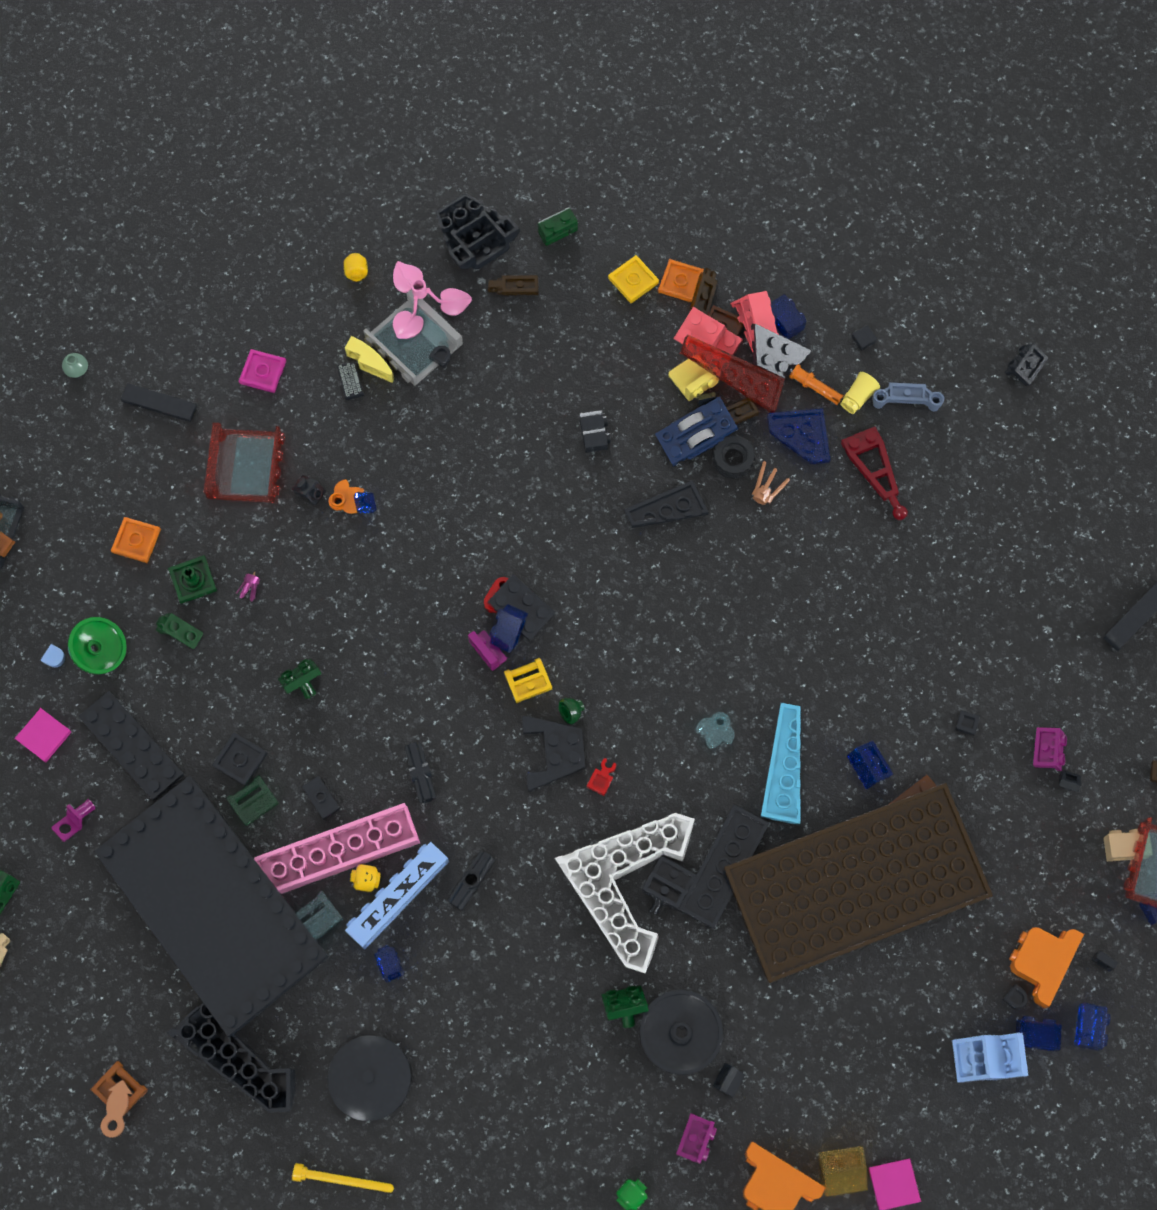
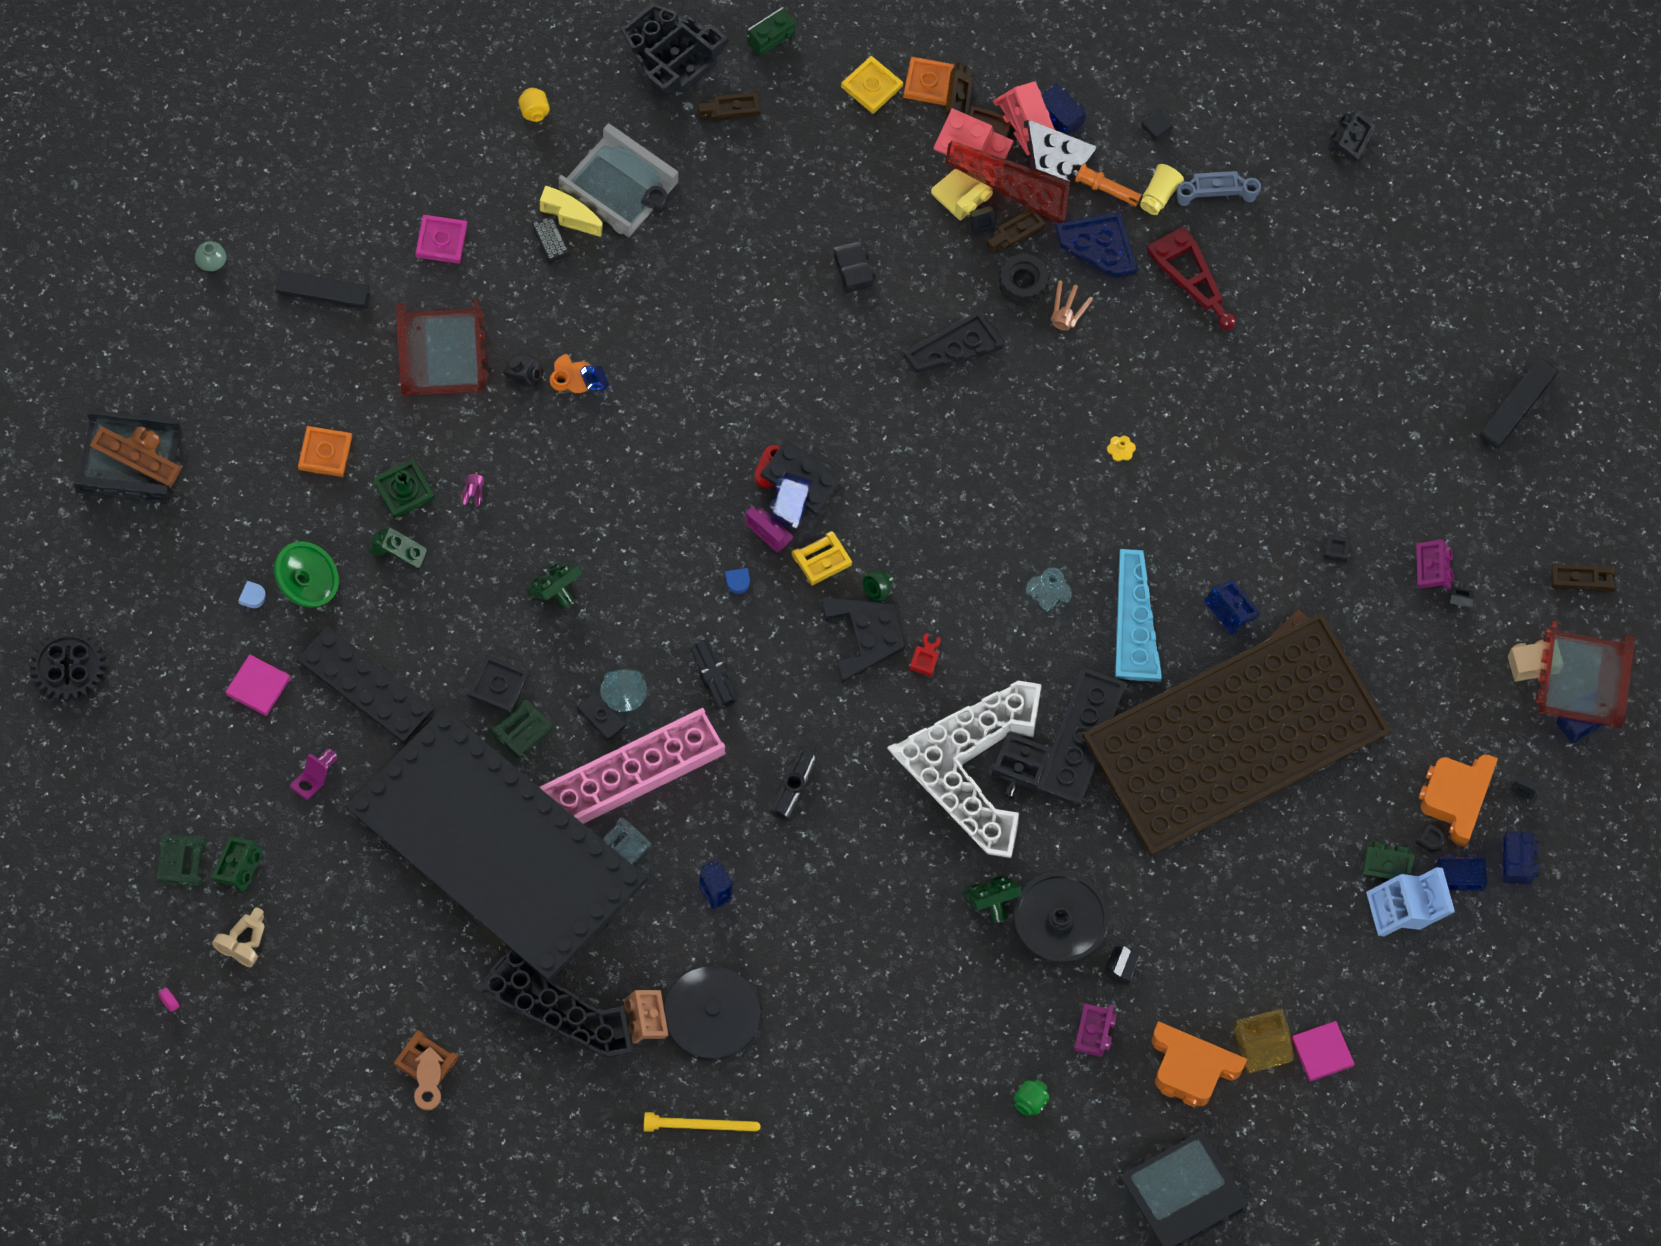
camera: 15 degrees left, 5 degrees down
light blue brick [345,842,449,950] -> none
yellow head [350,864,380,892] -> none
bright pink plant [393,261,472,339] -> none
dark blue piece [655,397,738,467] -> none
none -> clear light blue dish [600,669,647,712]
none -> nougat bracket [624,990,668,1043]
none -> blue tile [725,568,750,594]
none -> yellow plant [1107,436,1136,461]
none -> dark green bracket [1362,841,1415,879]

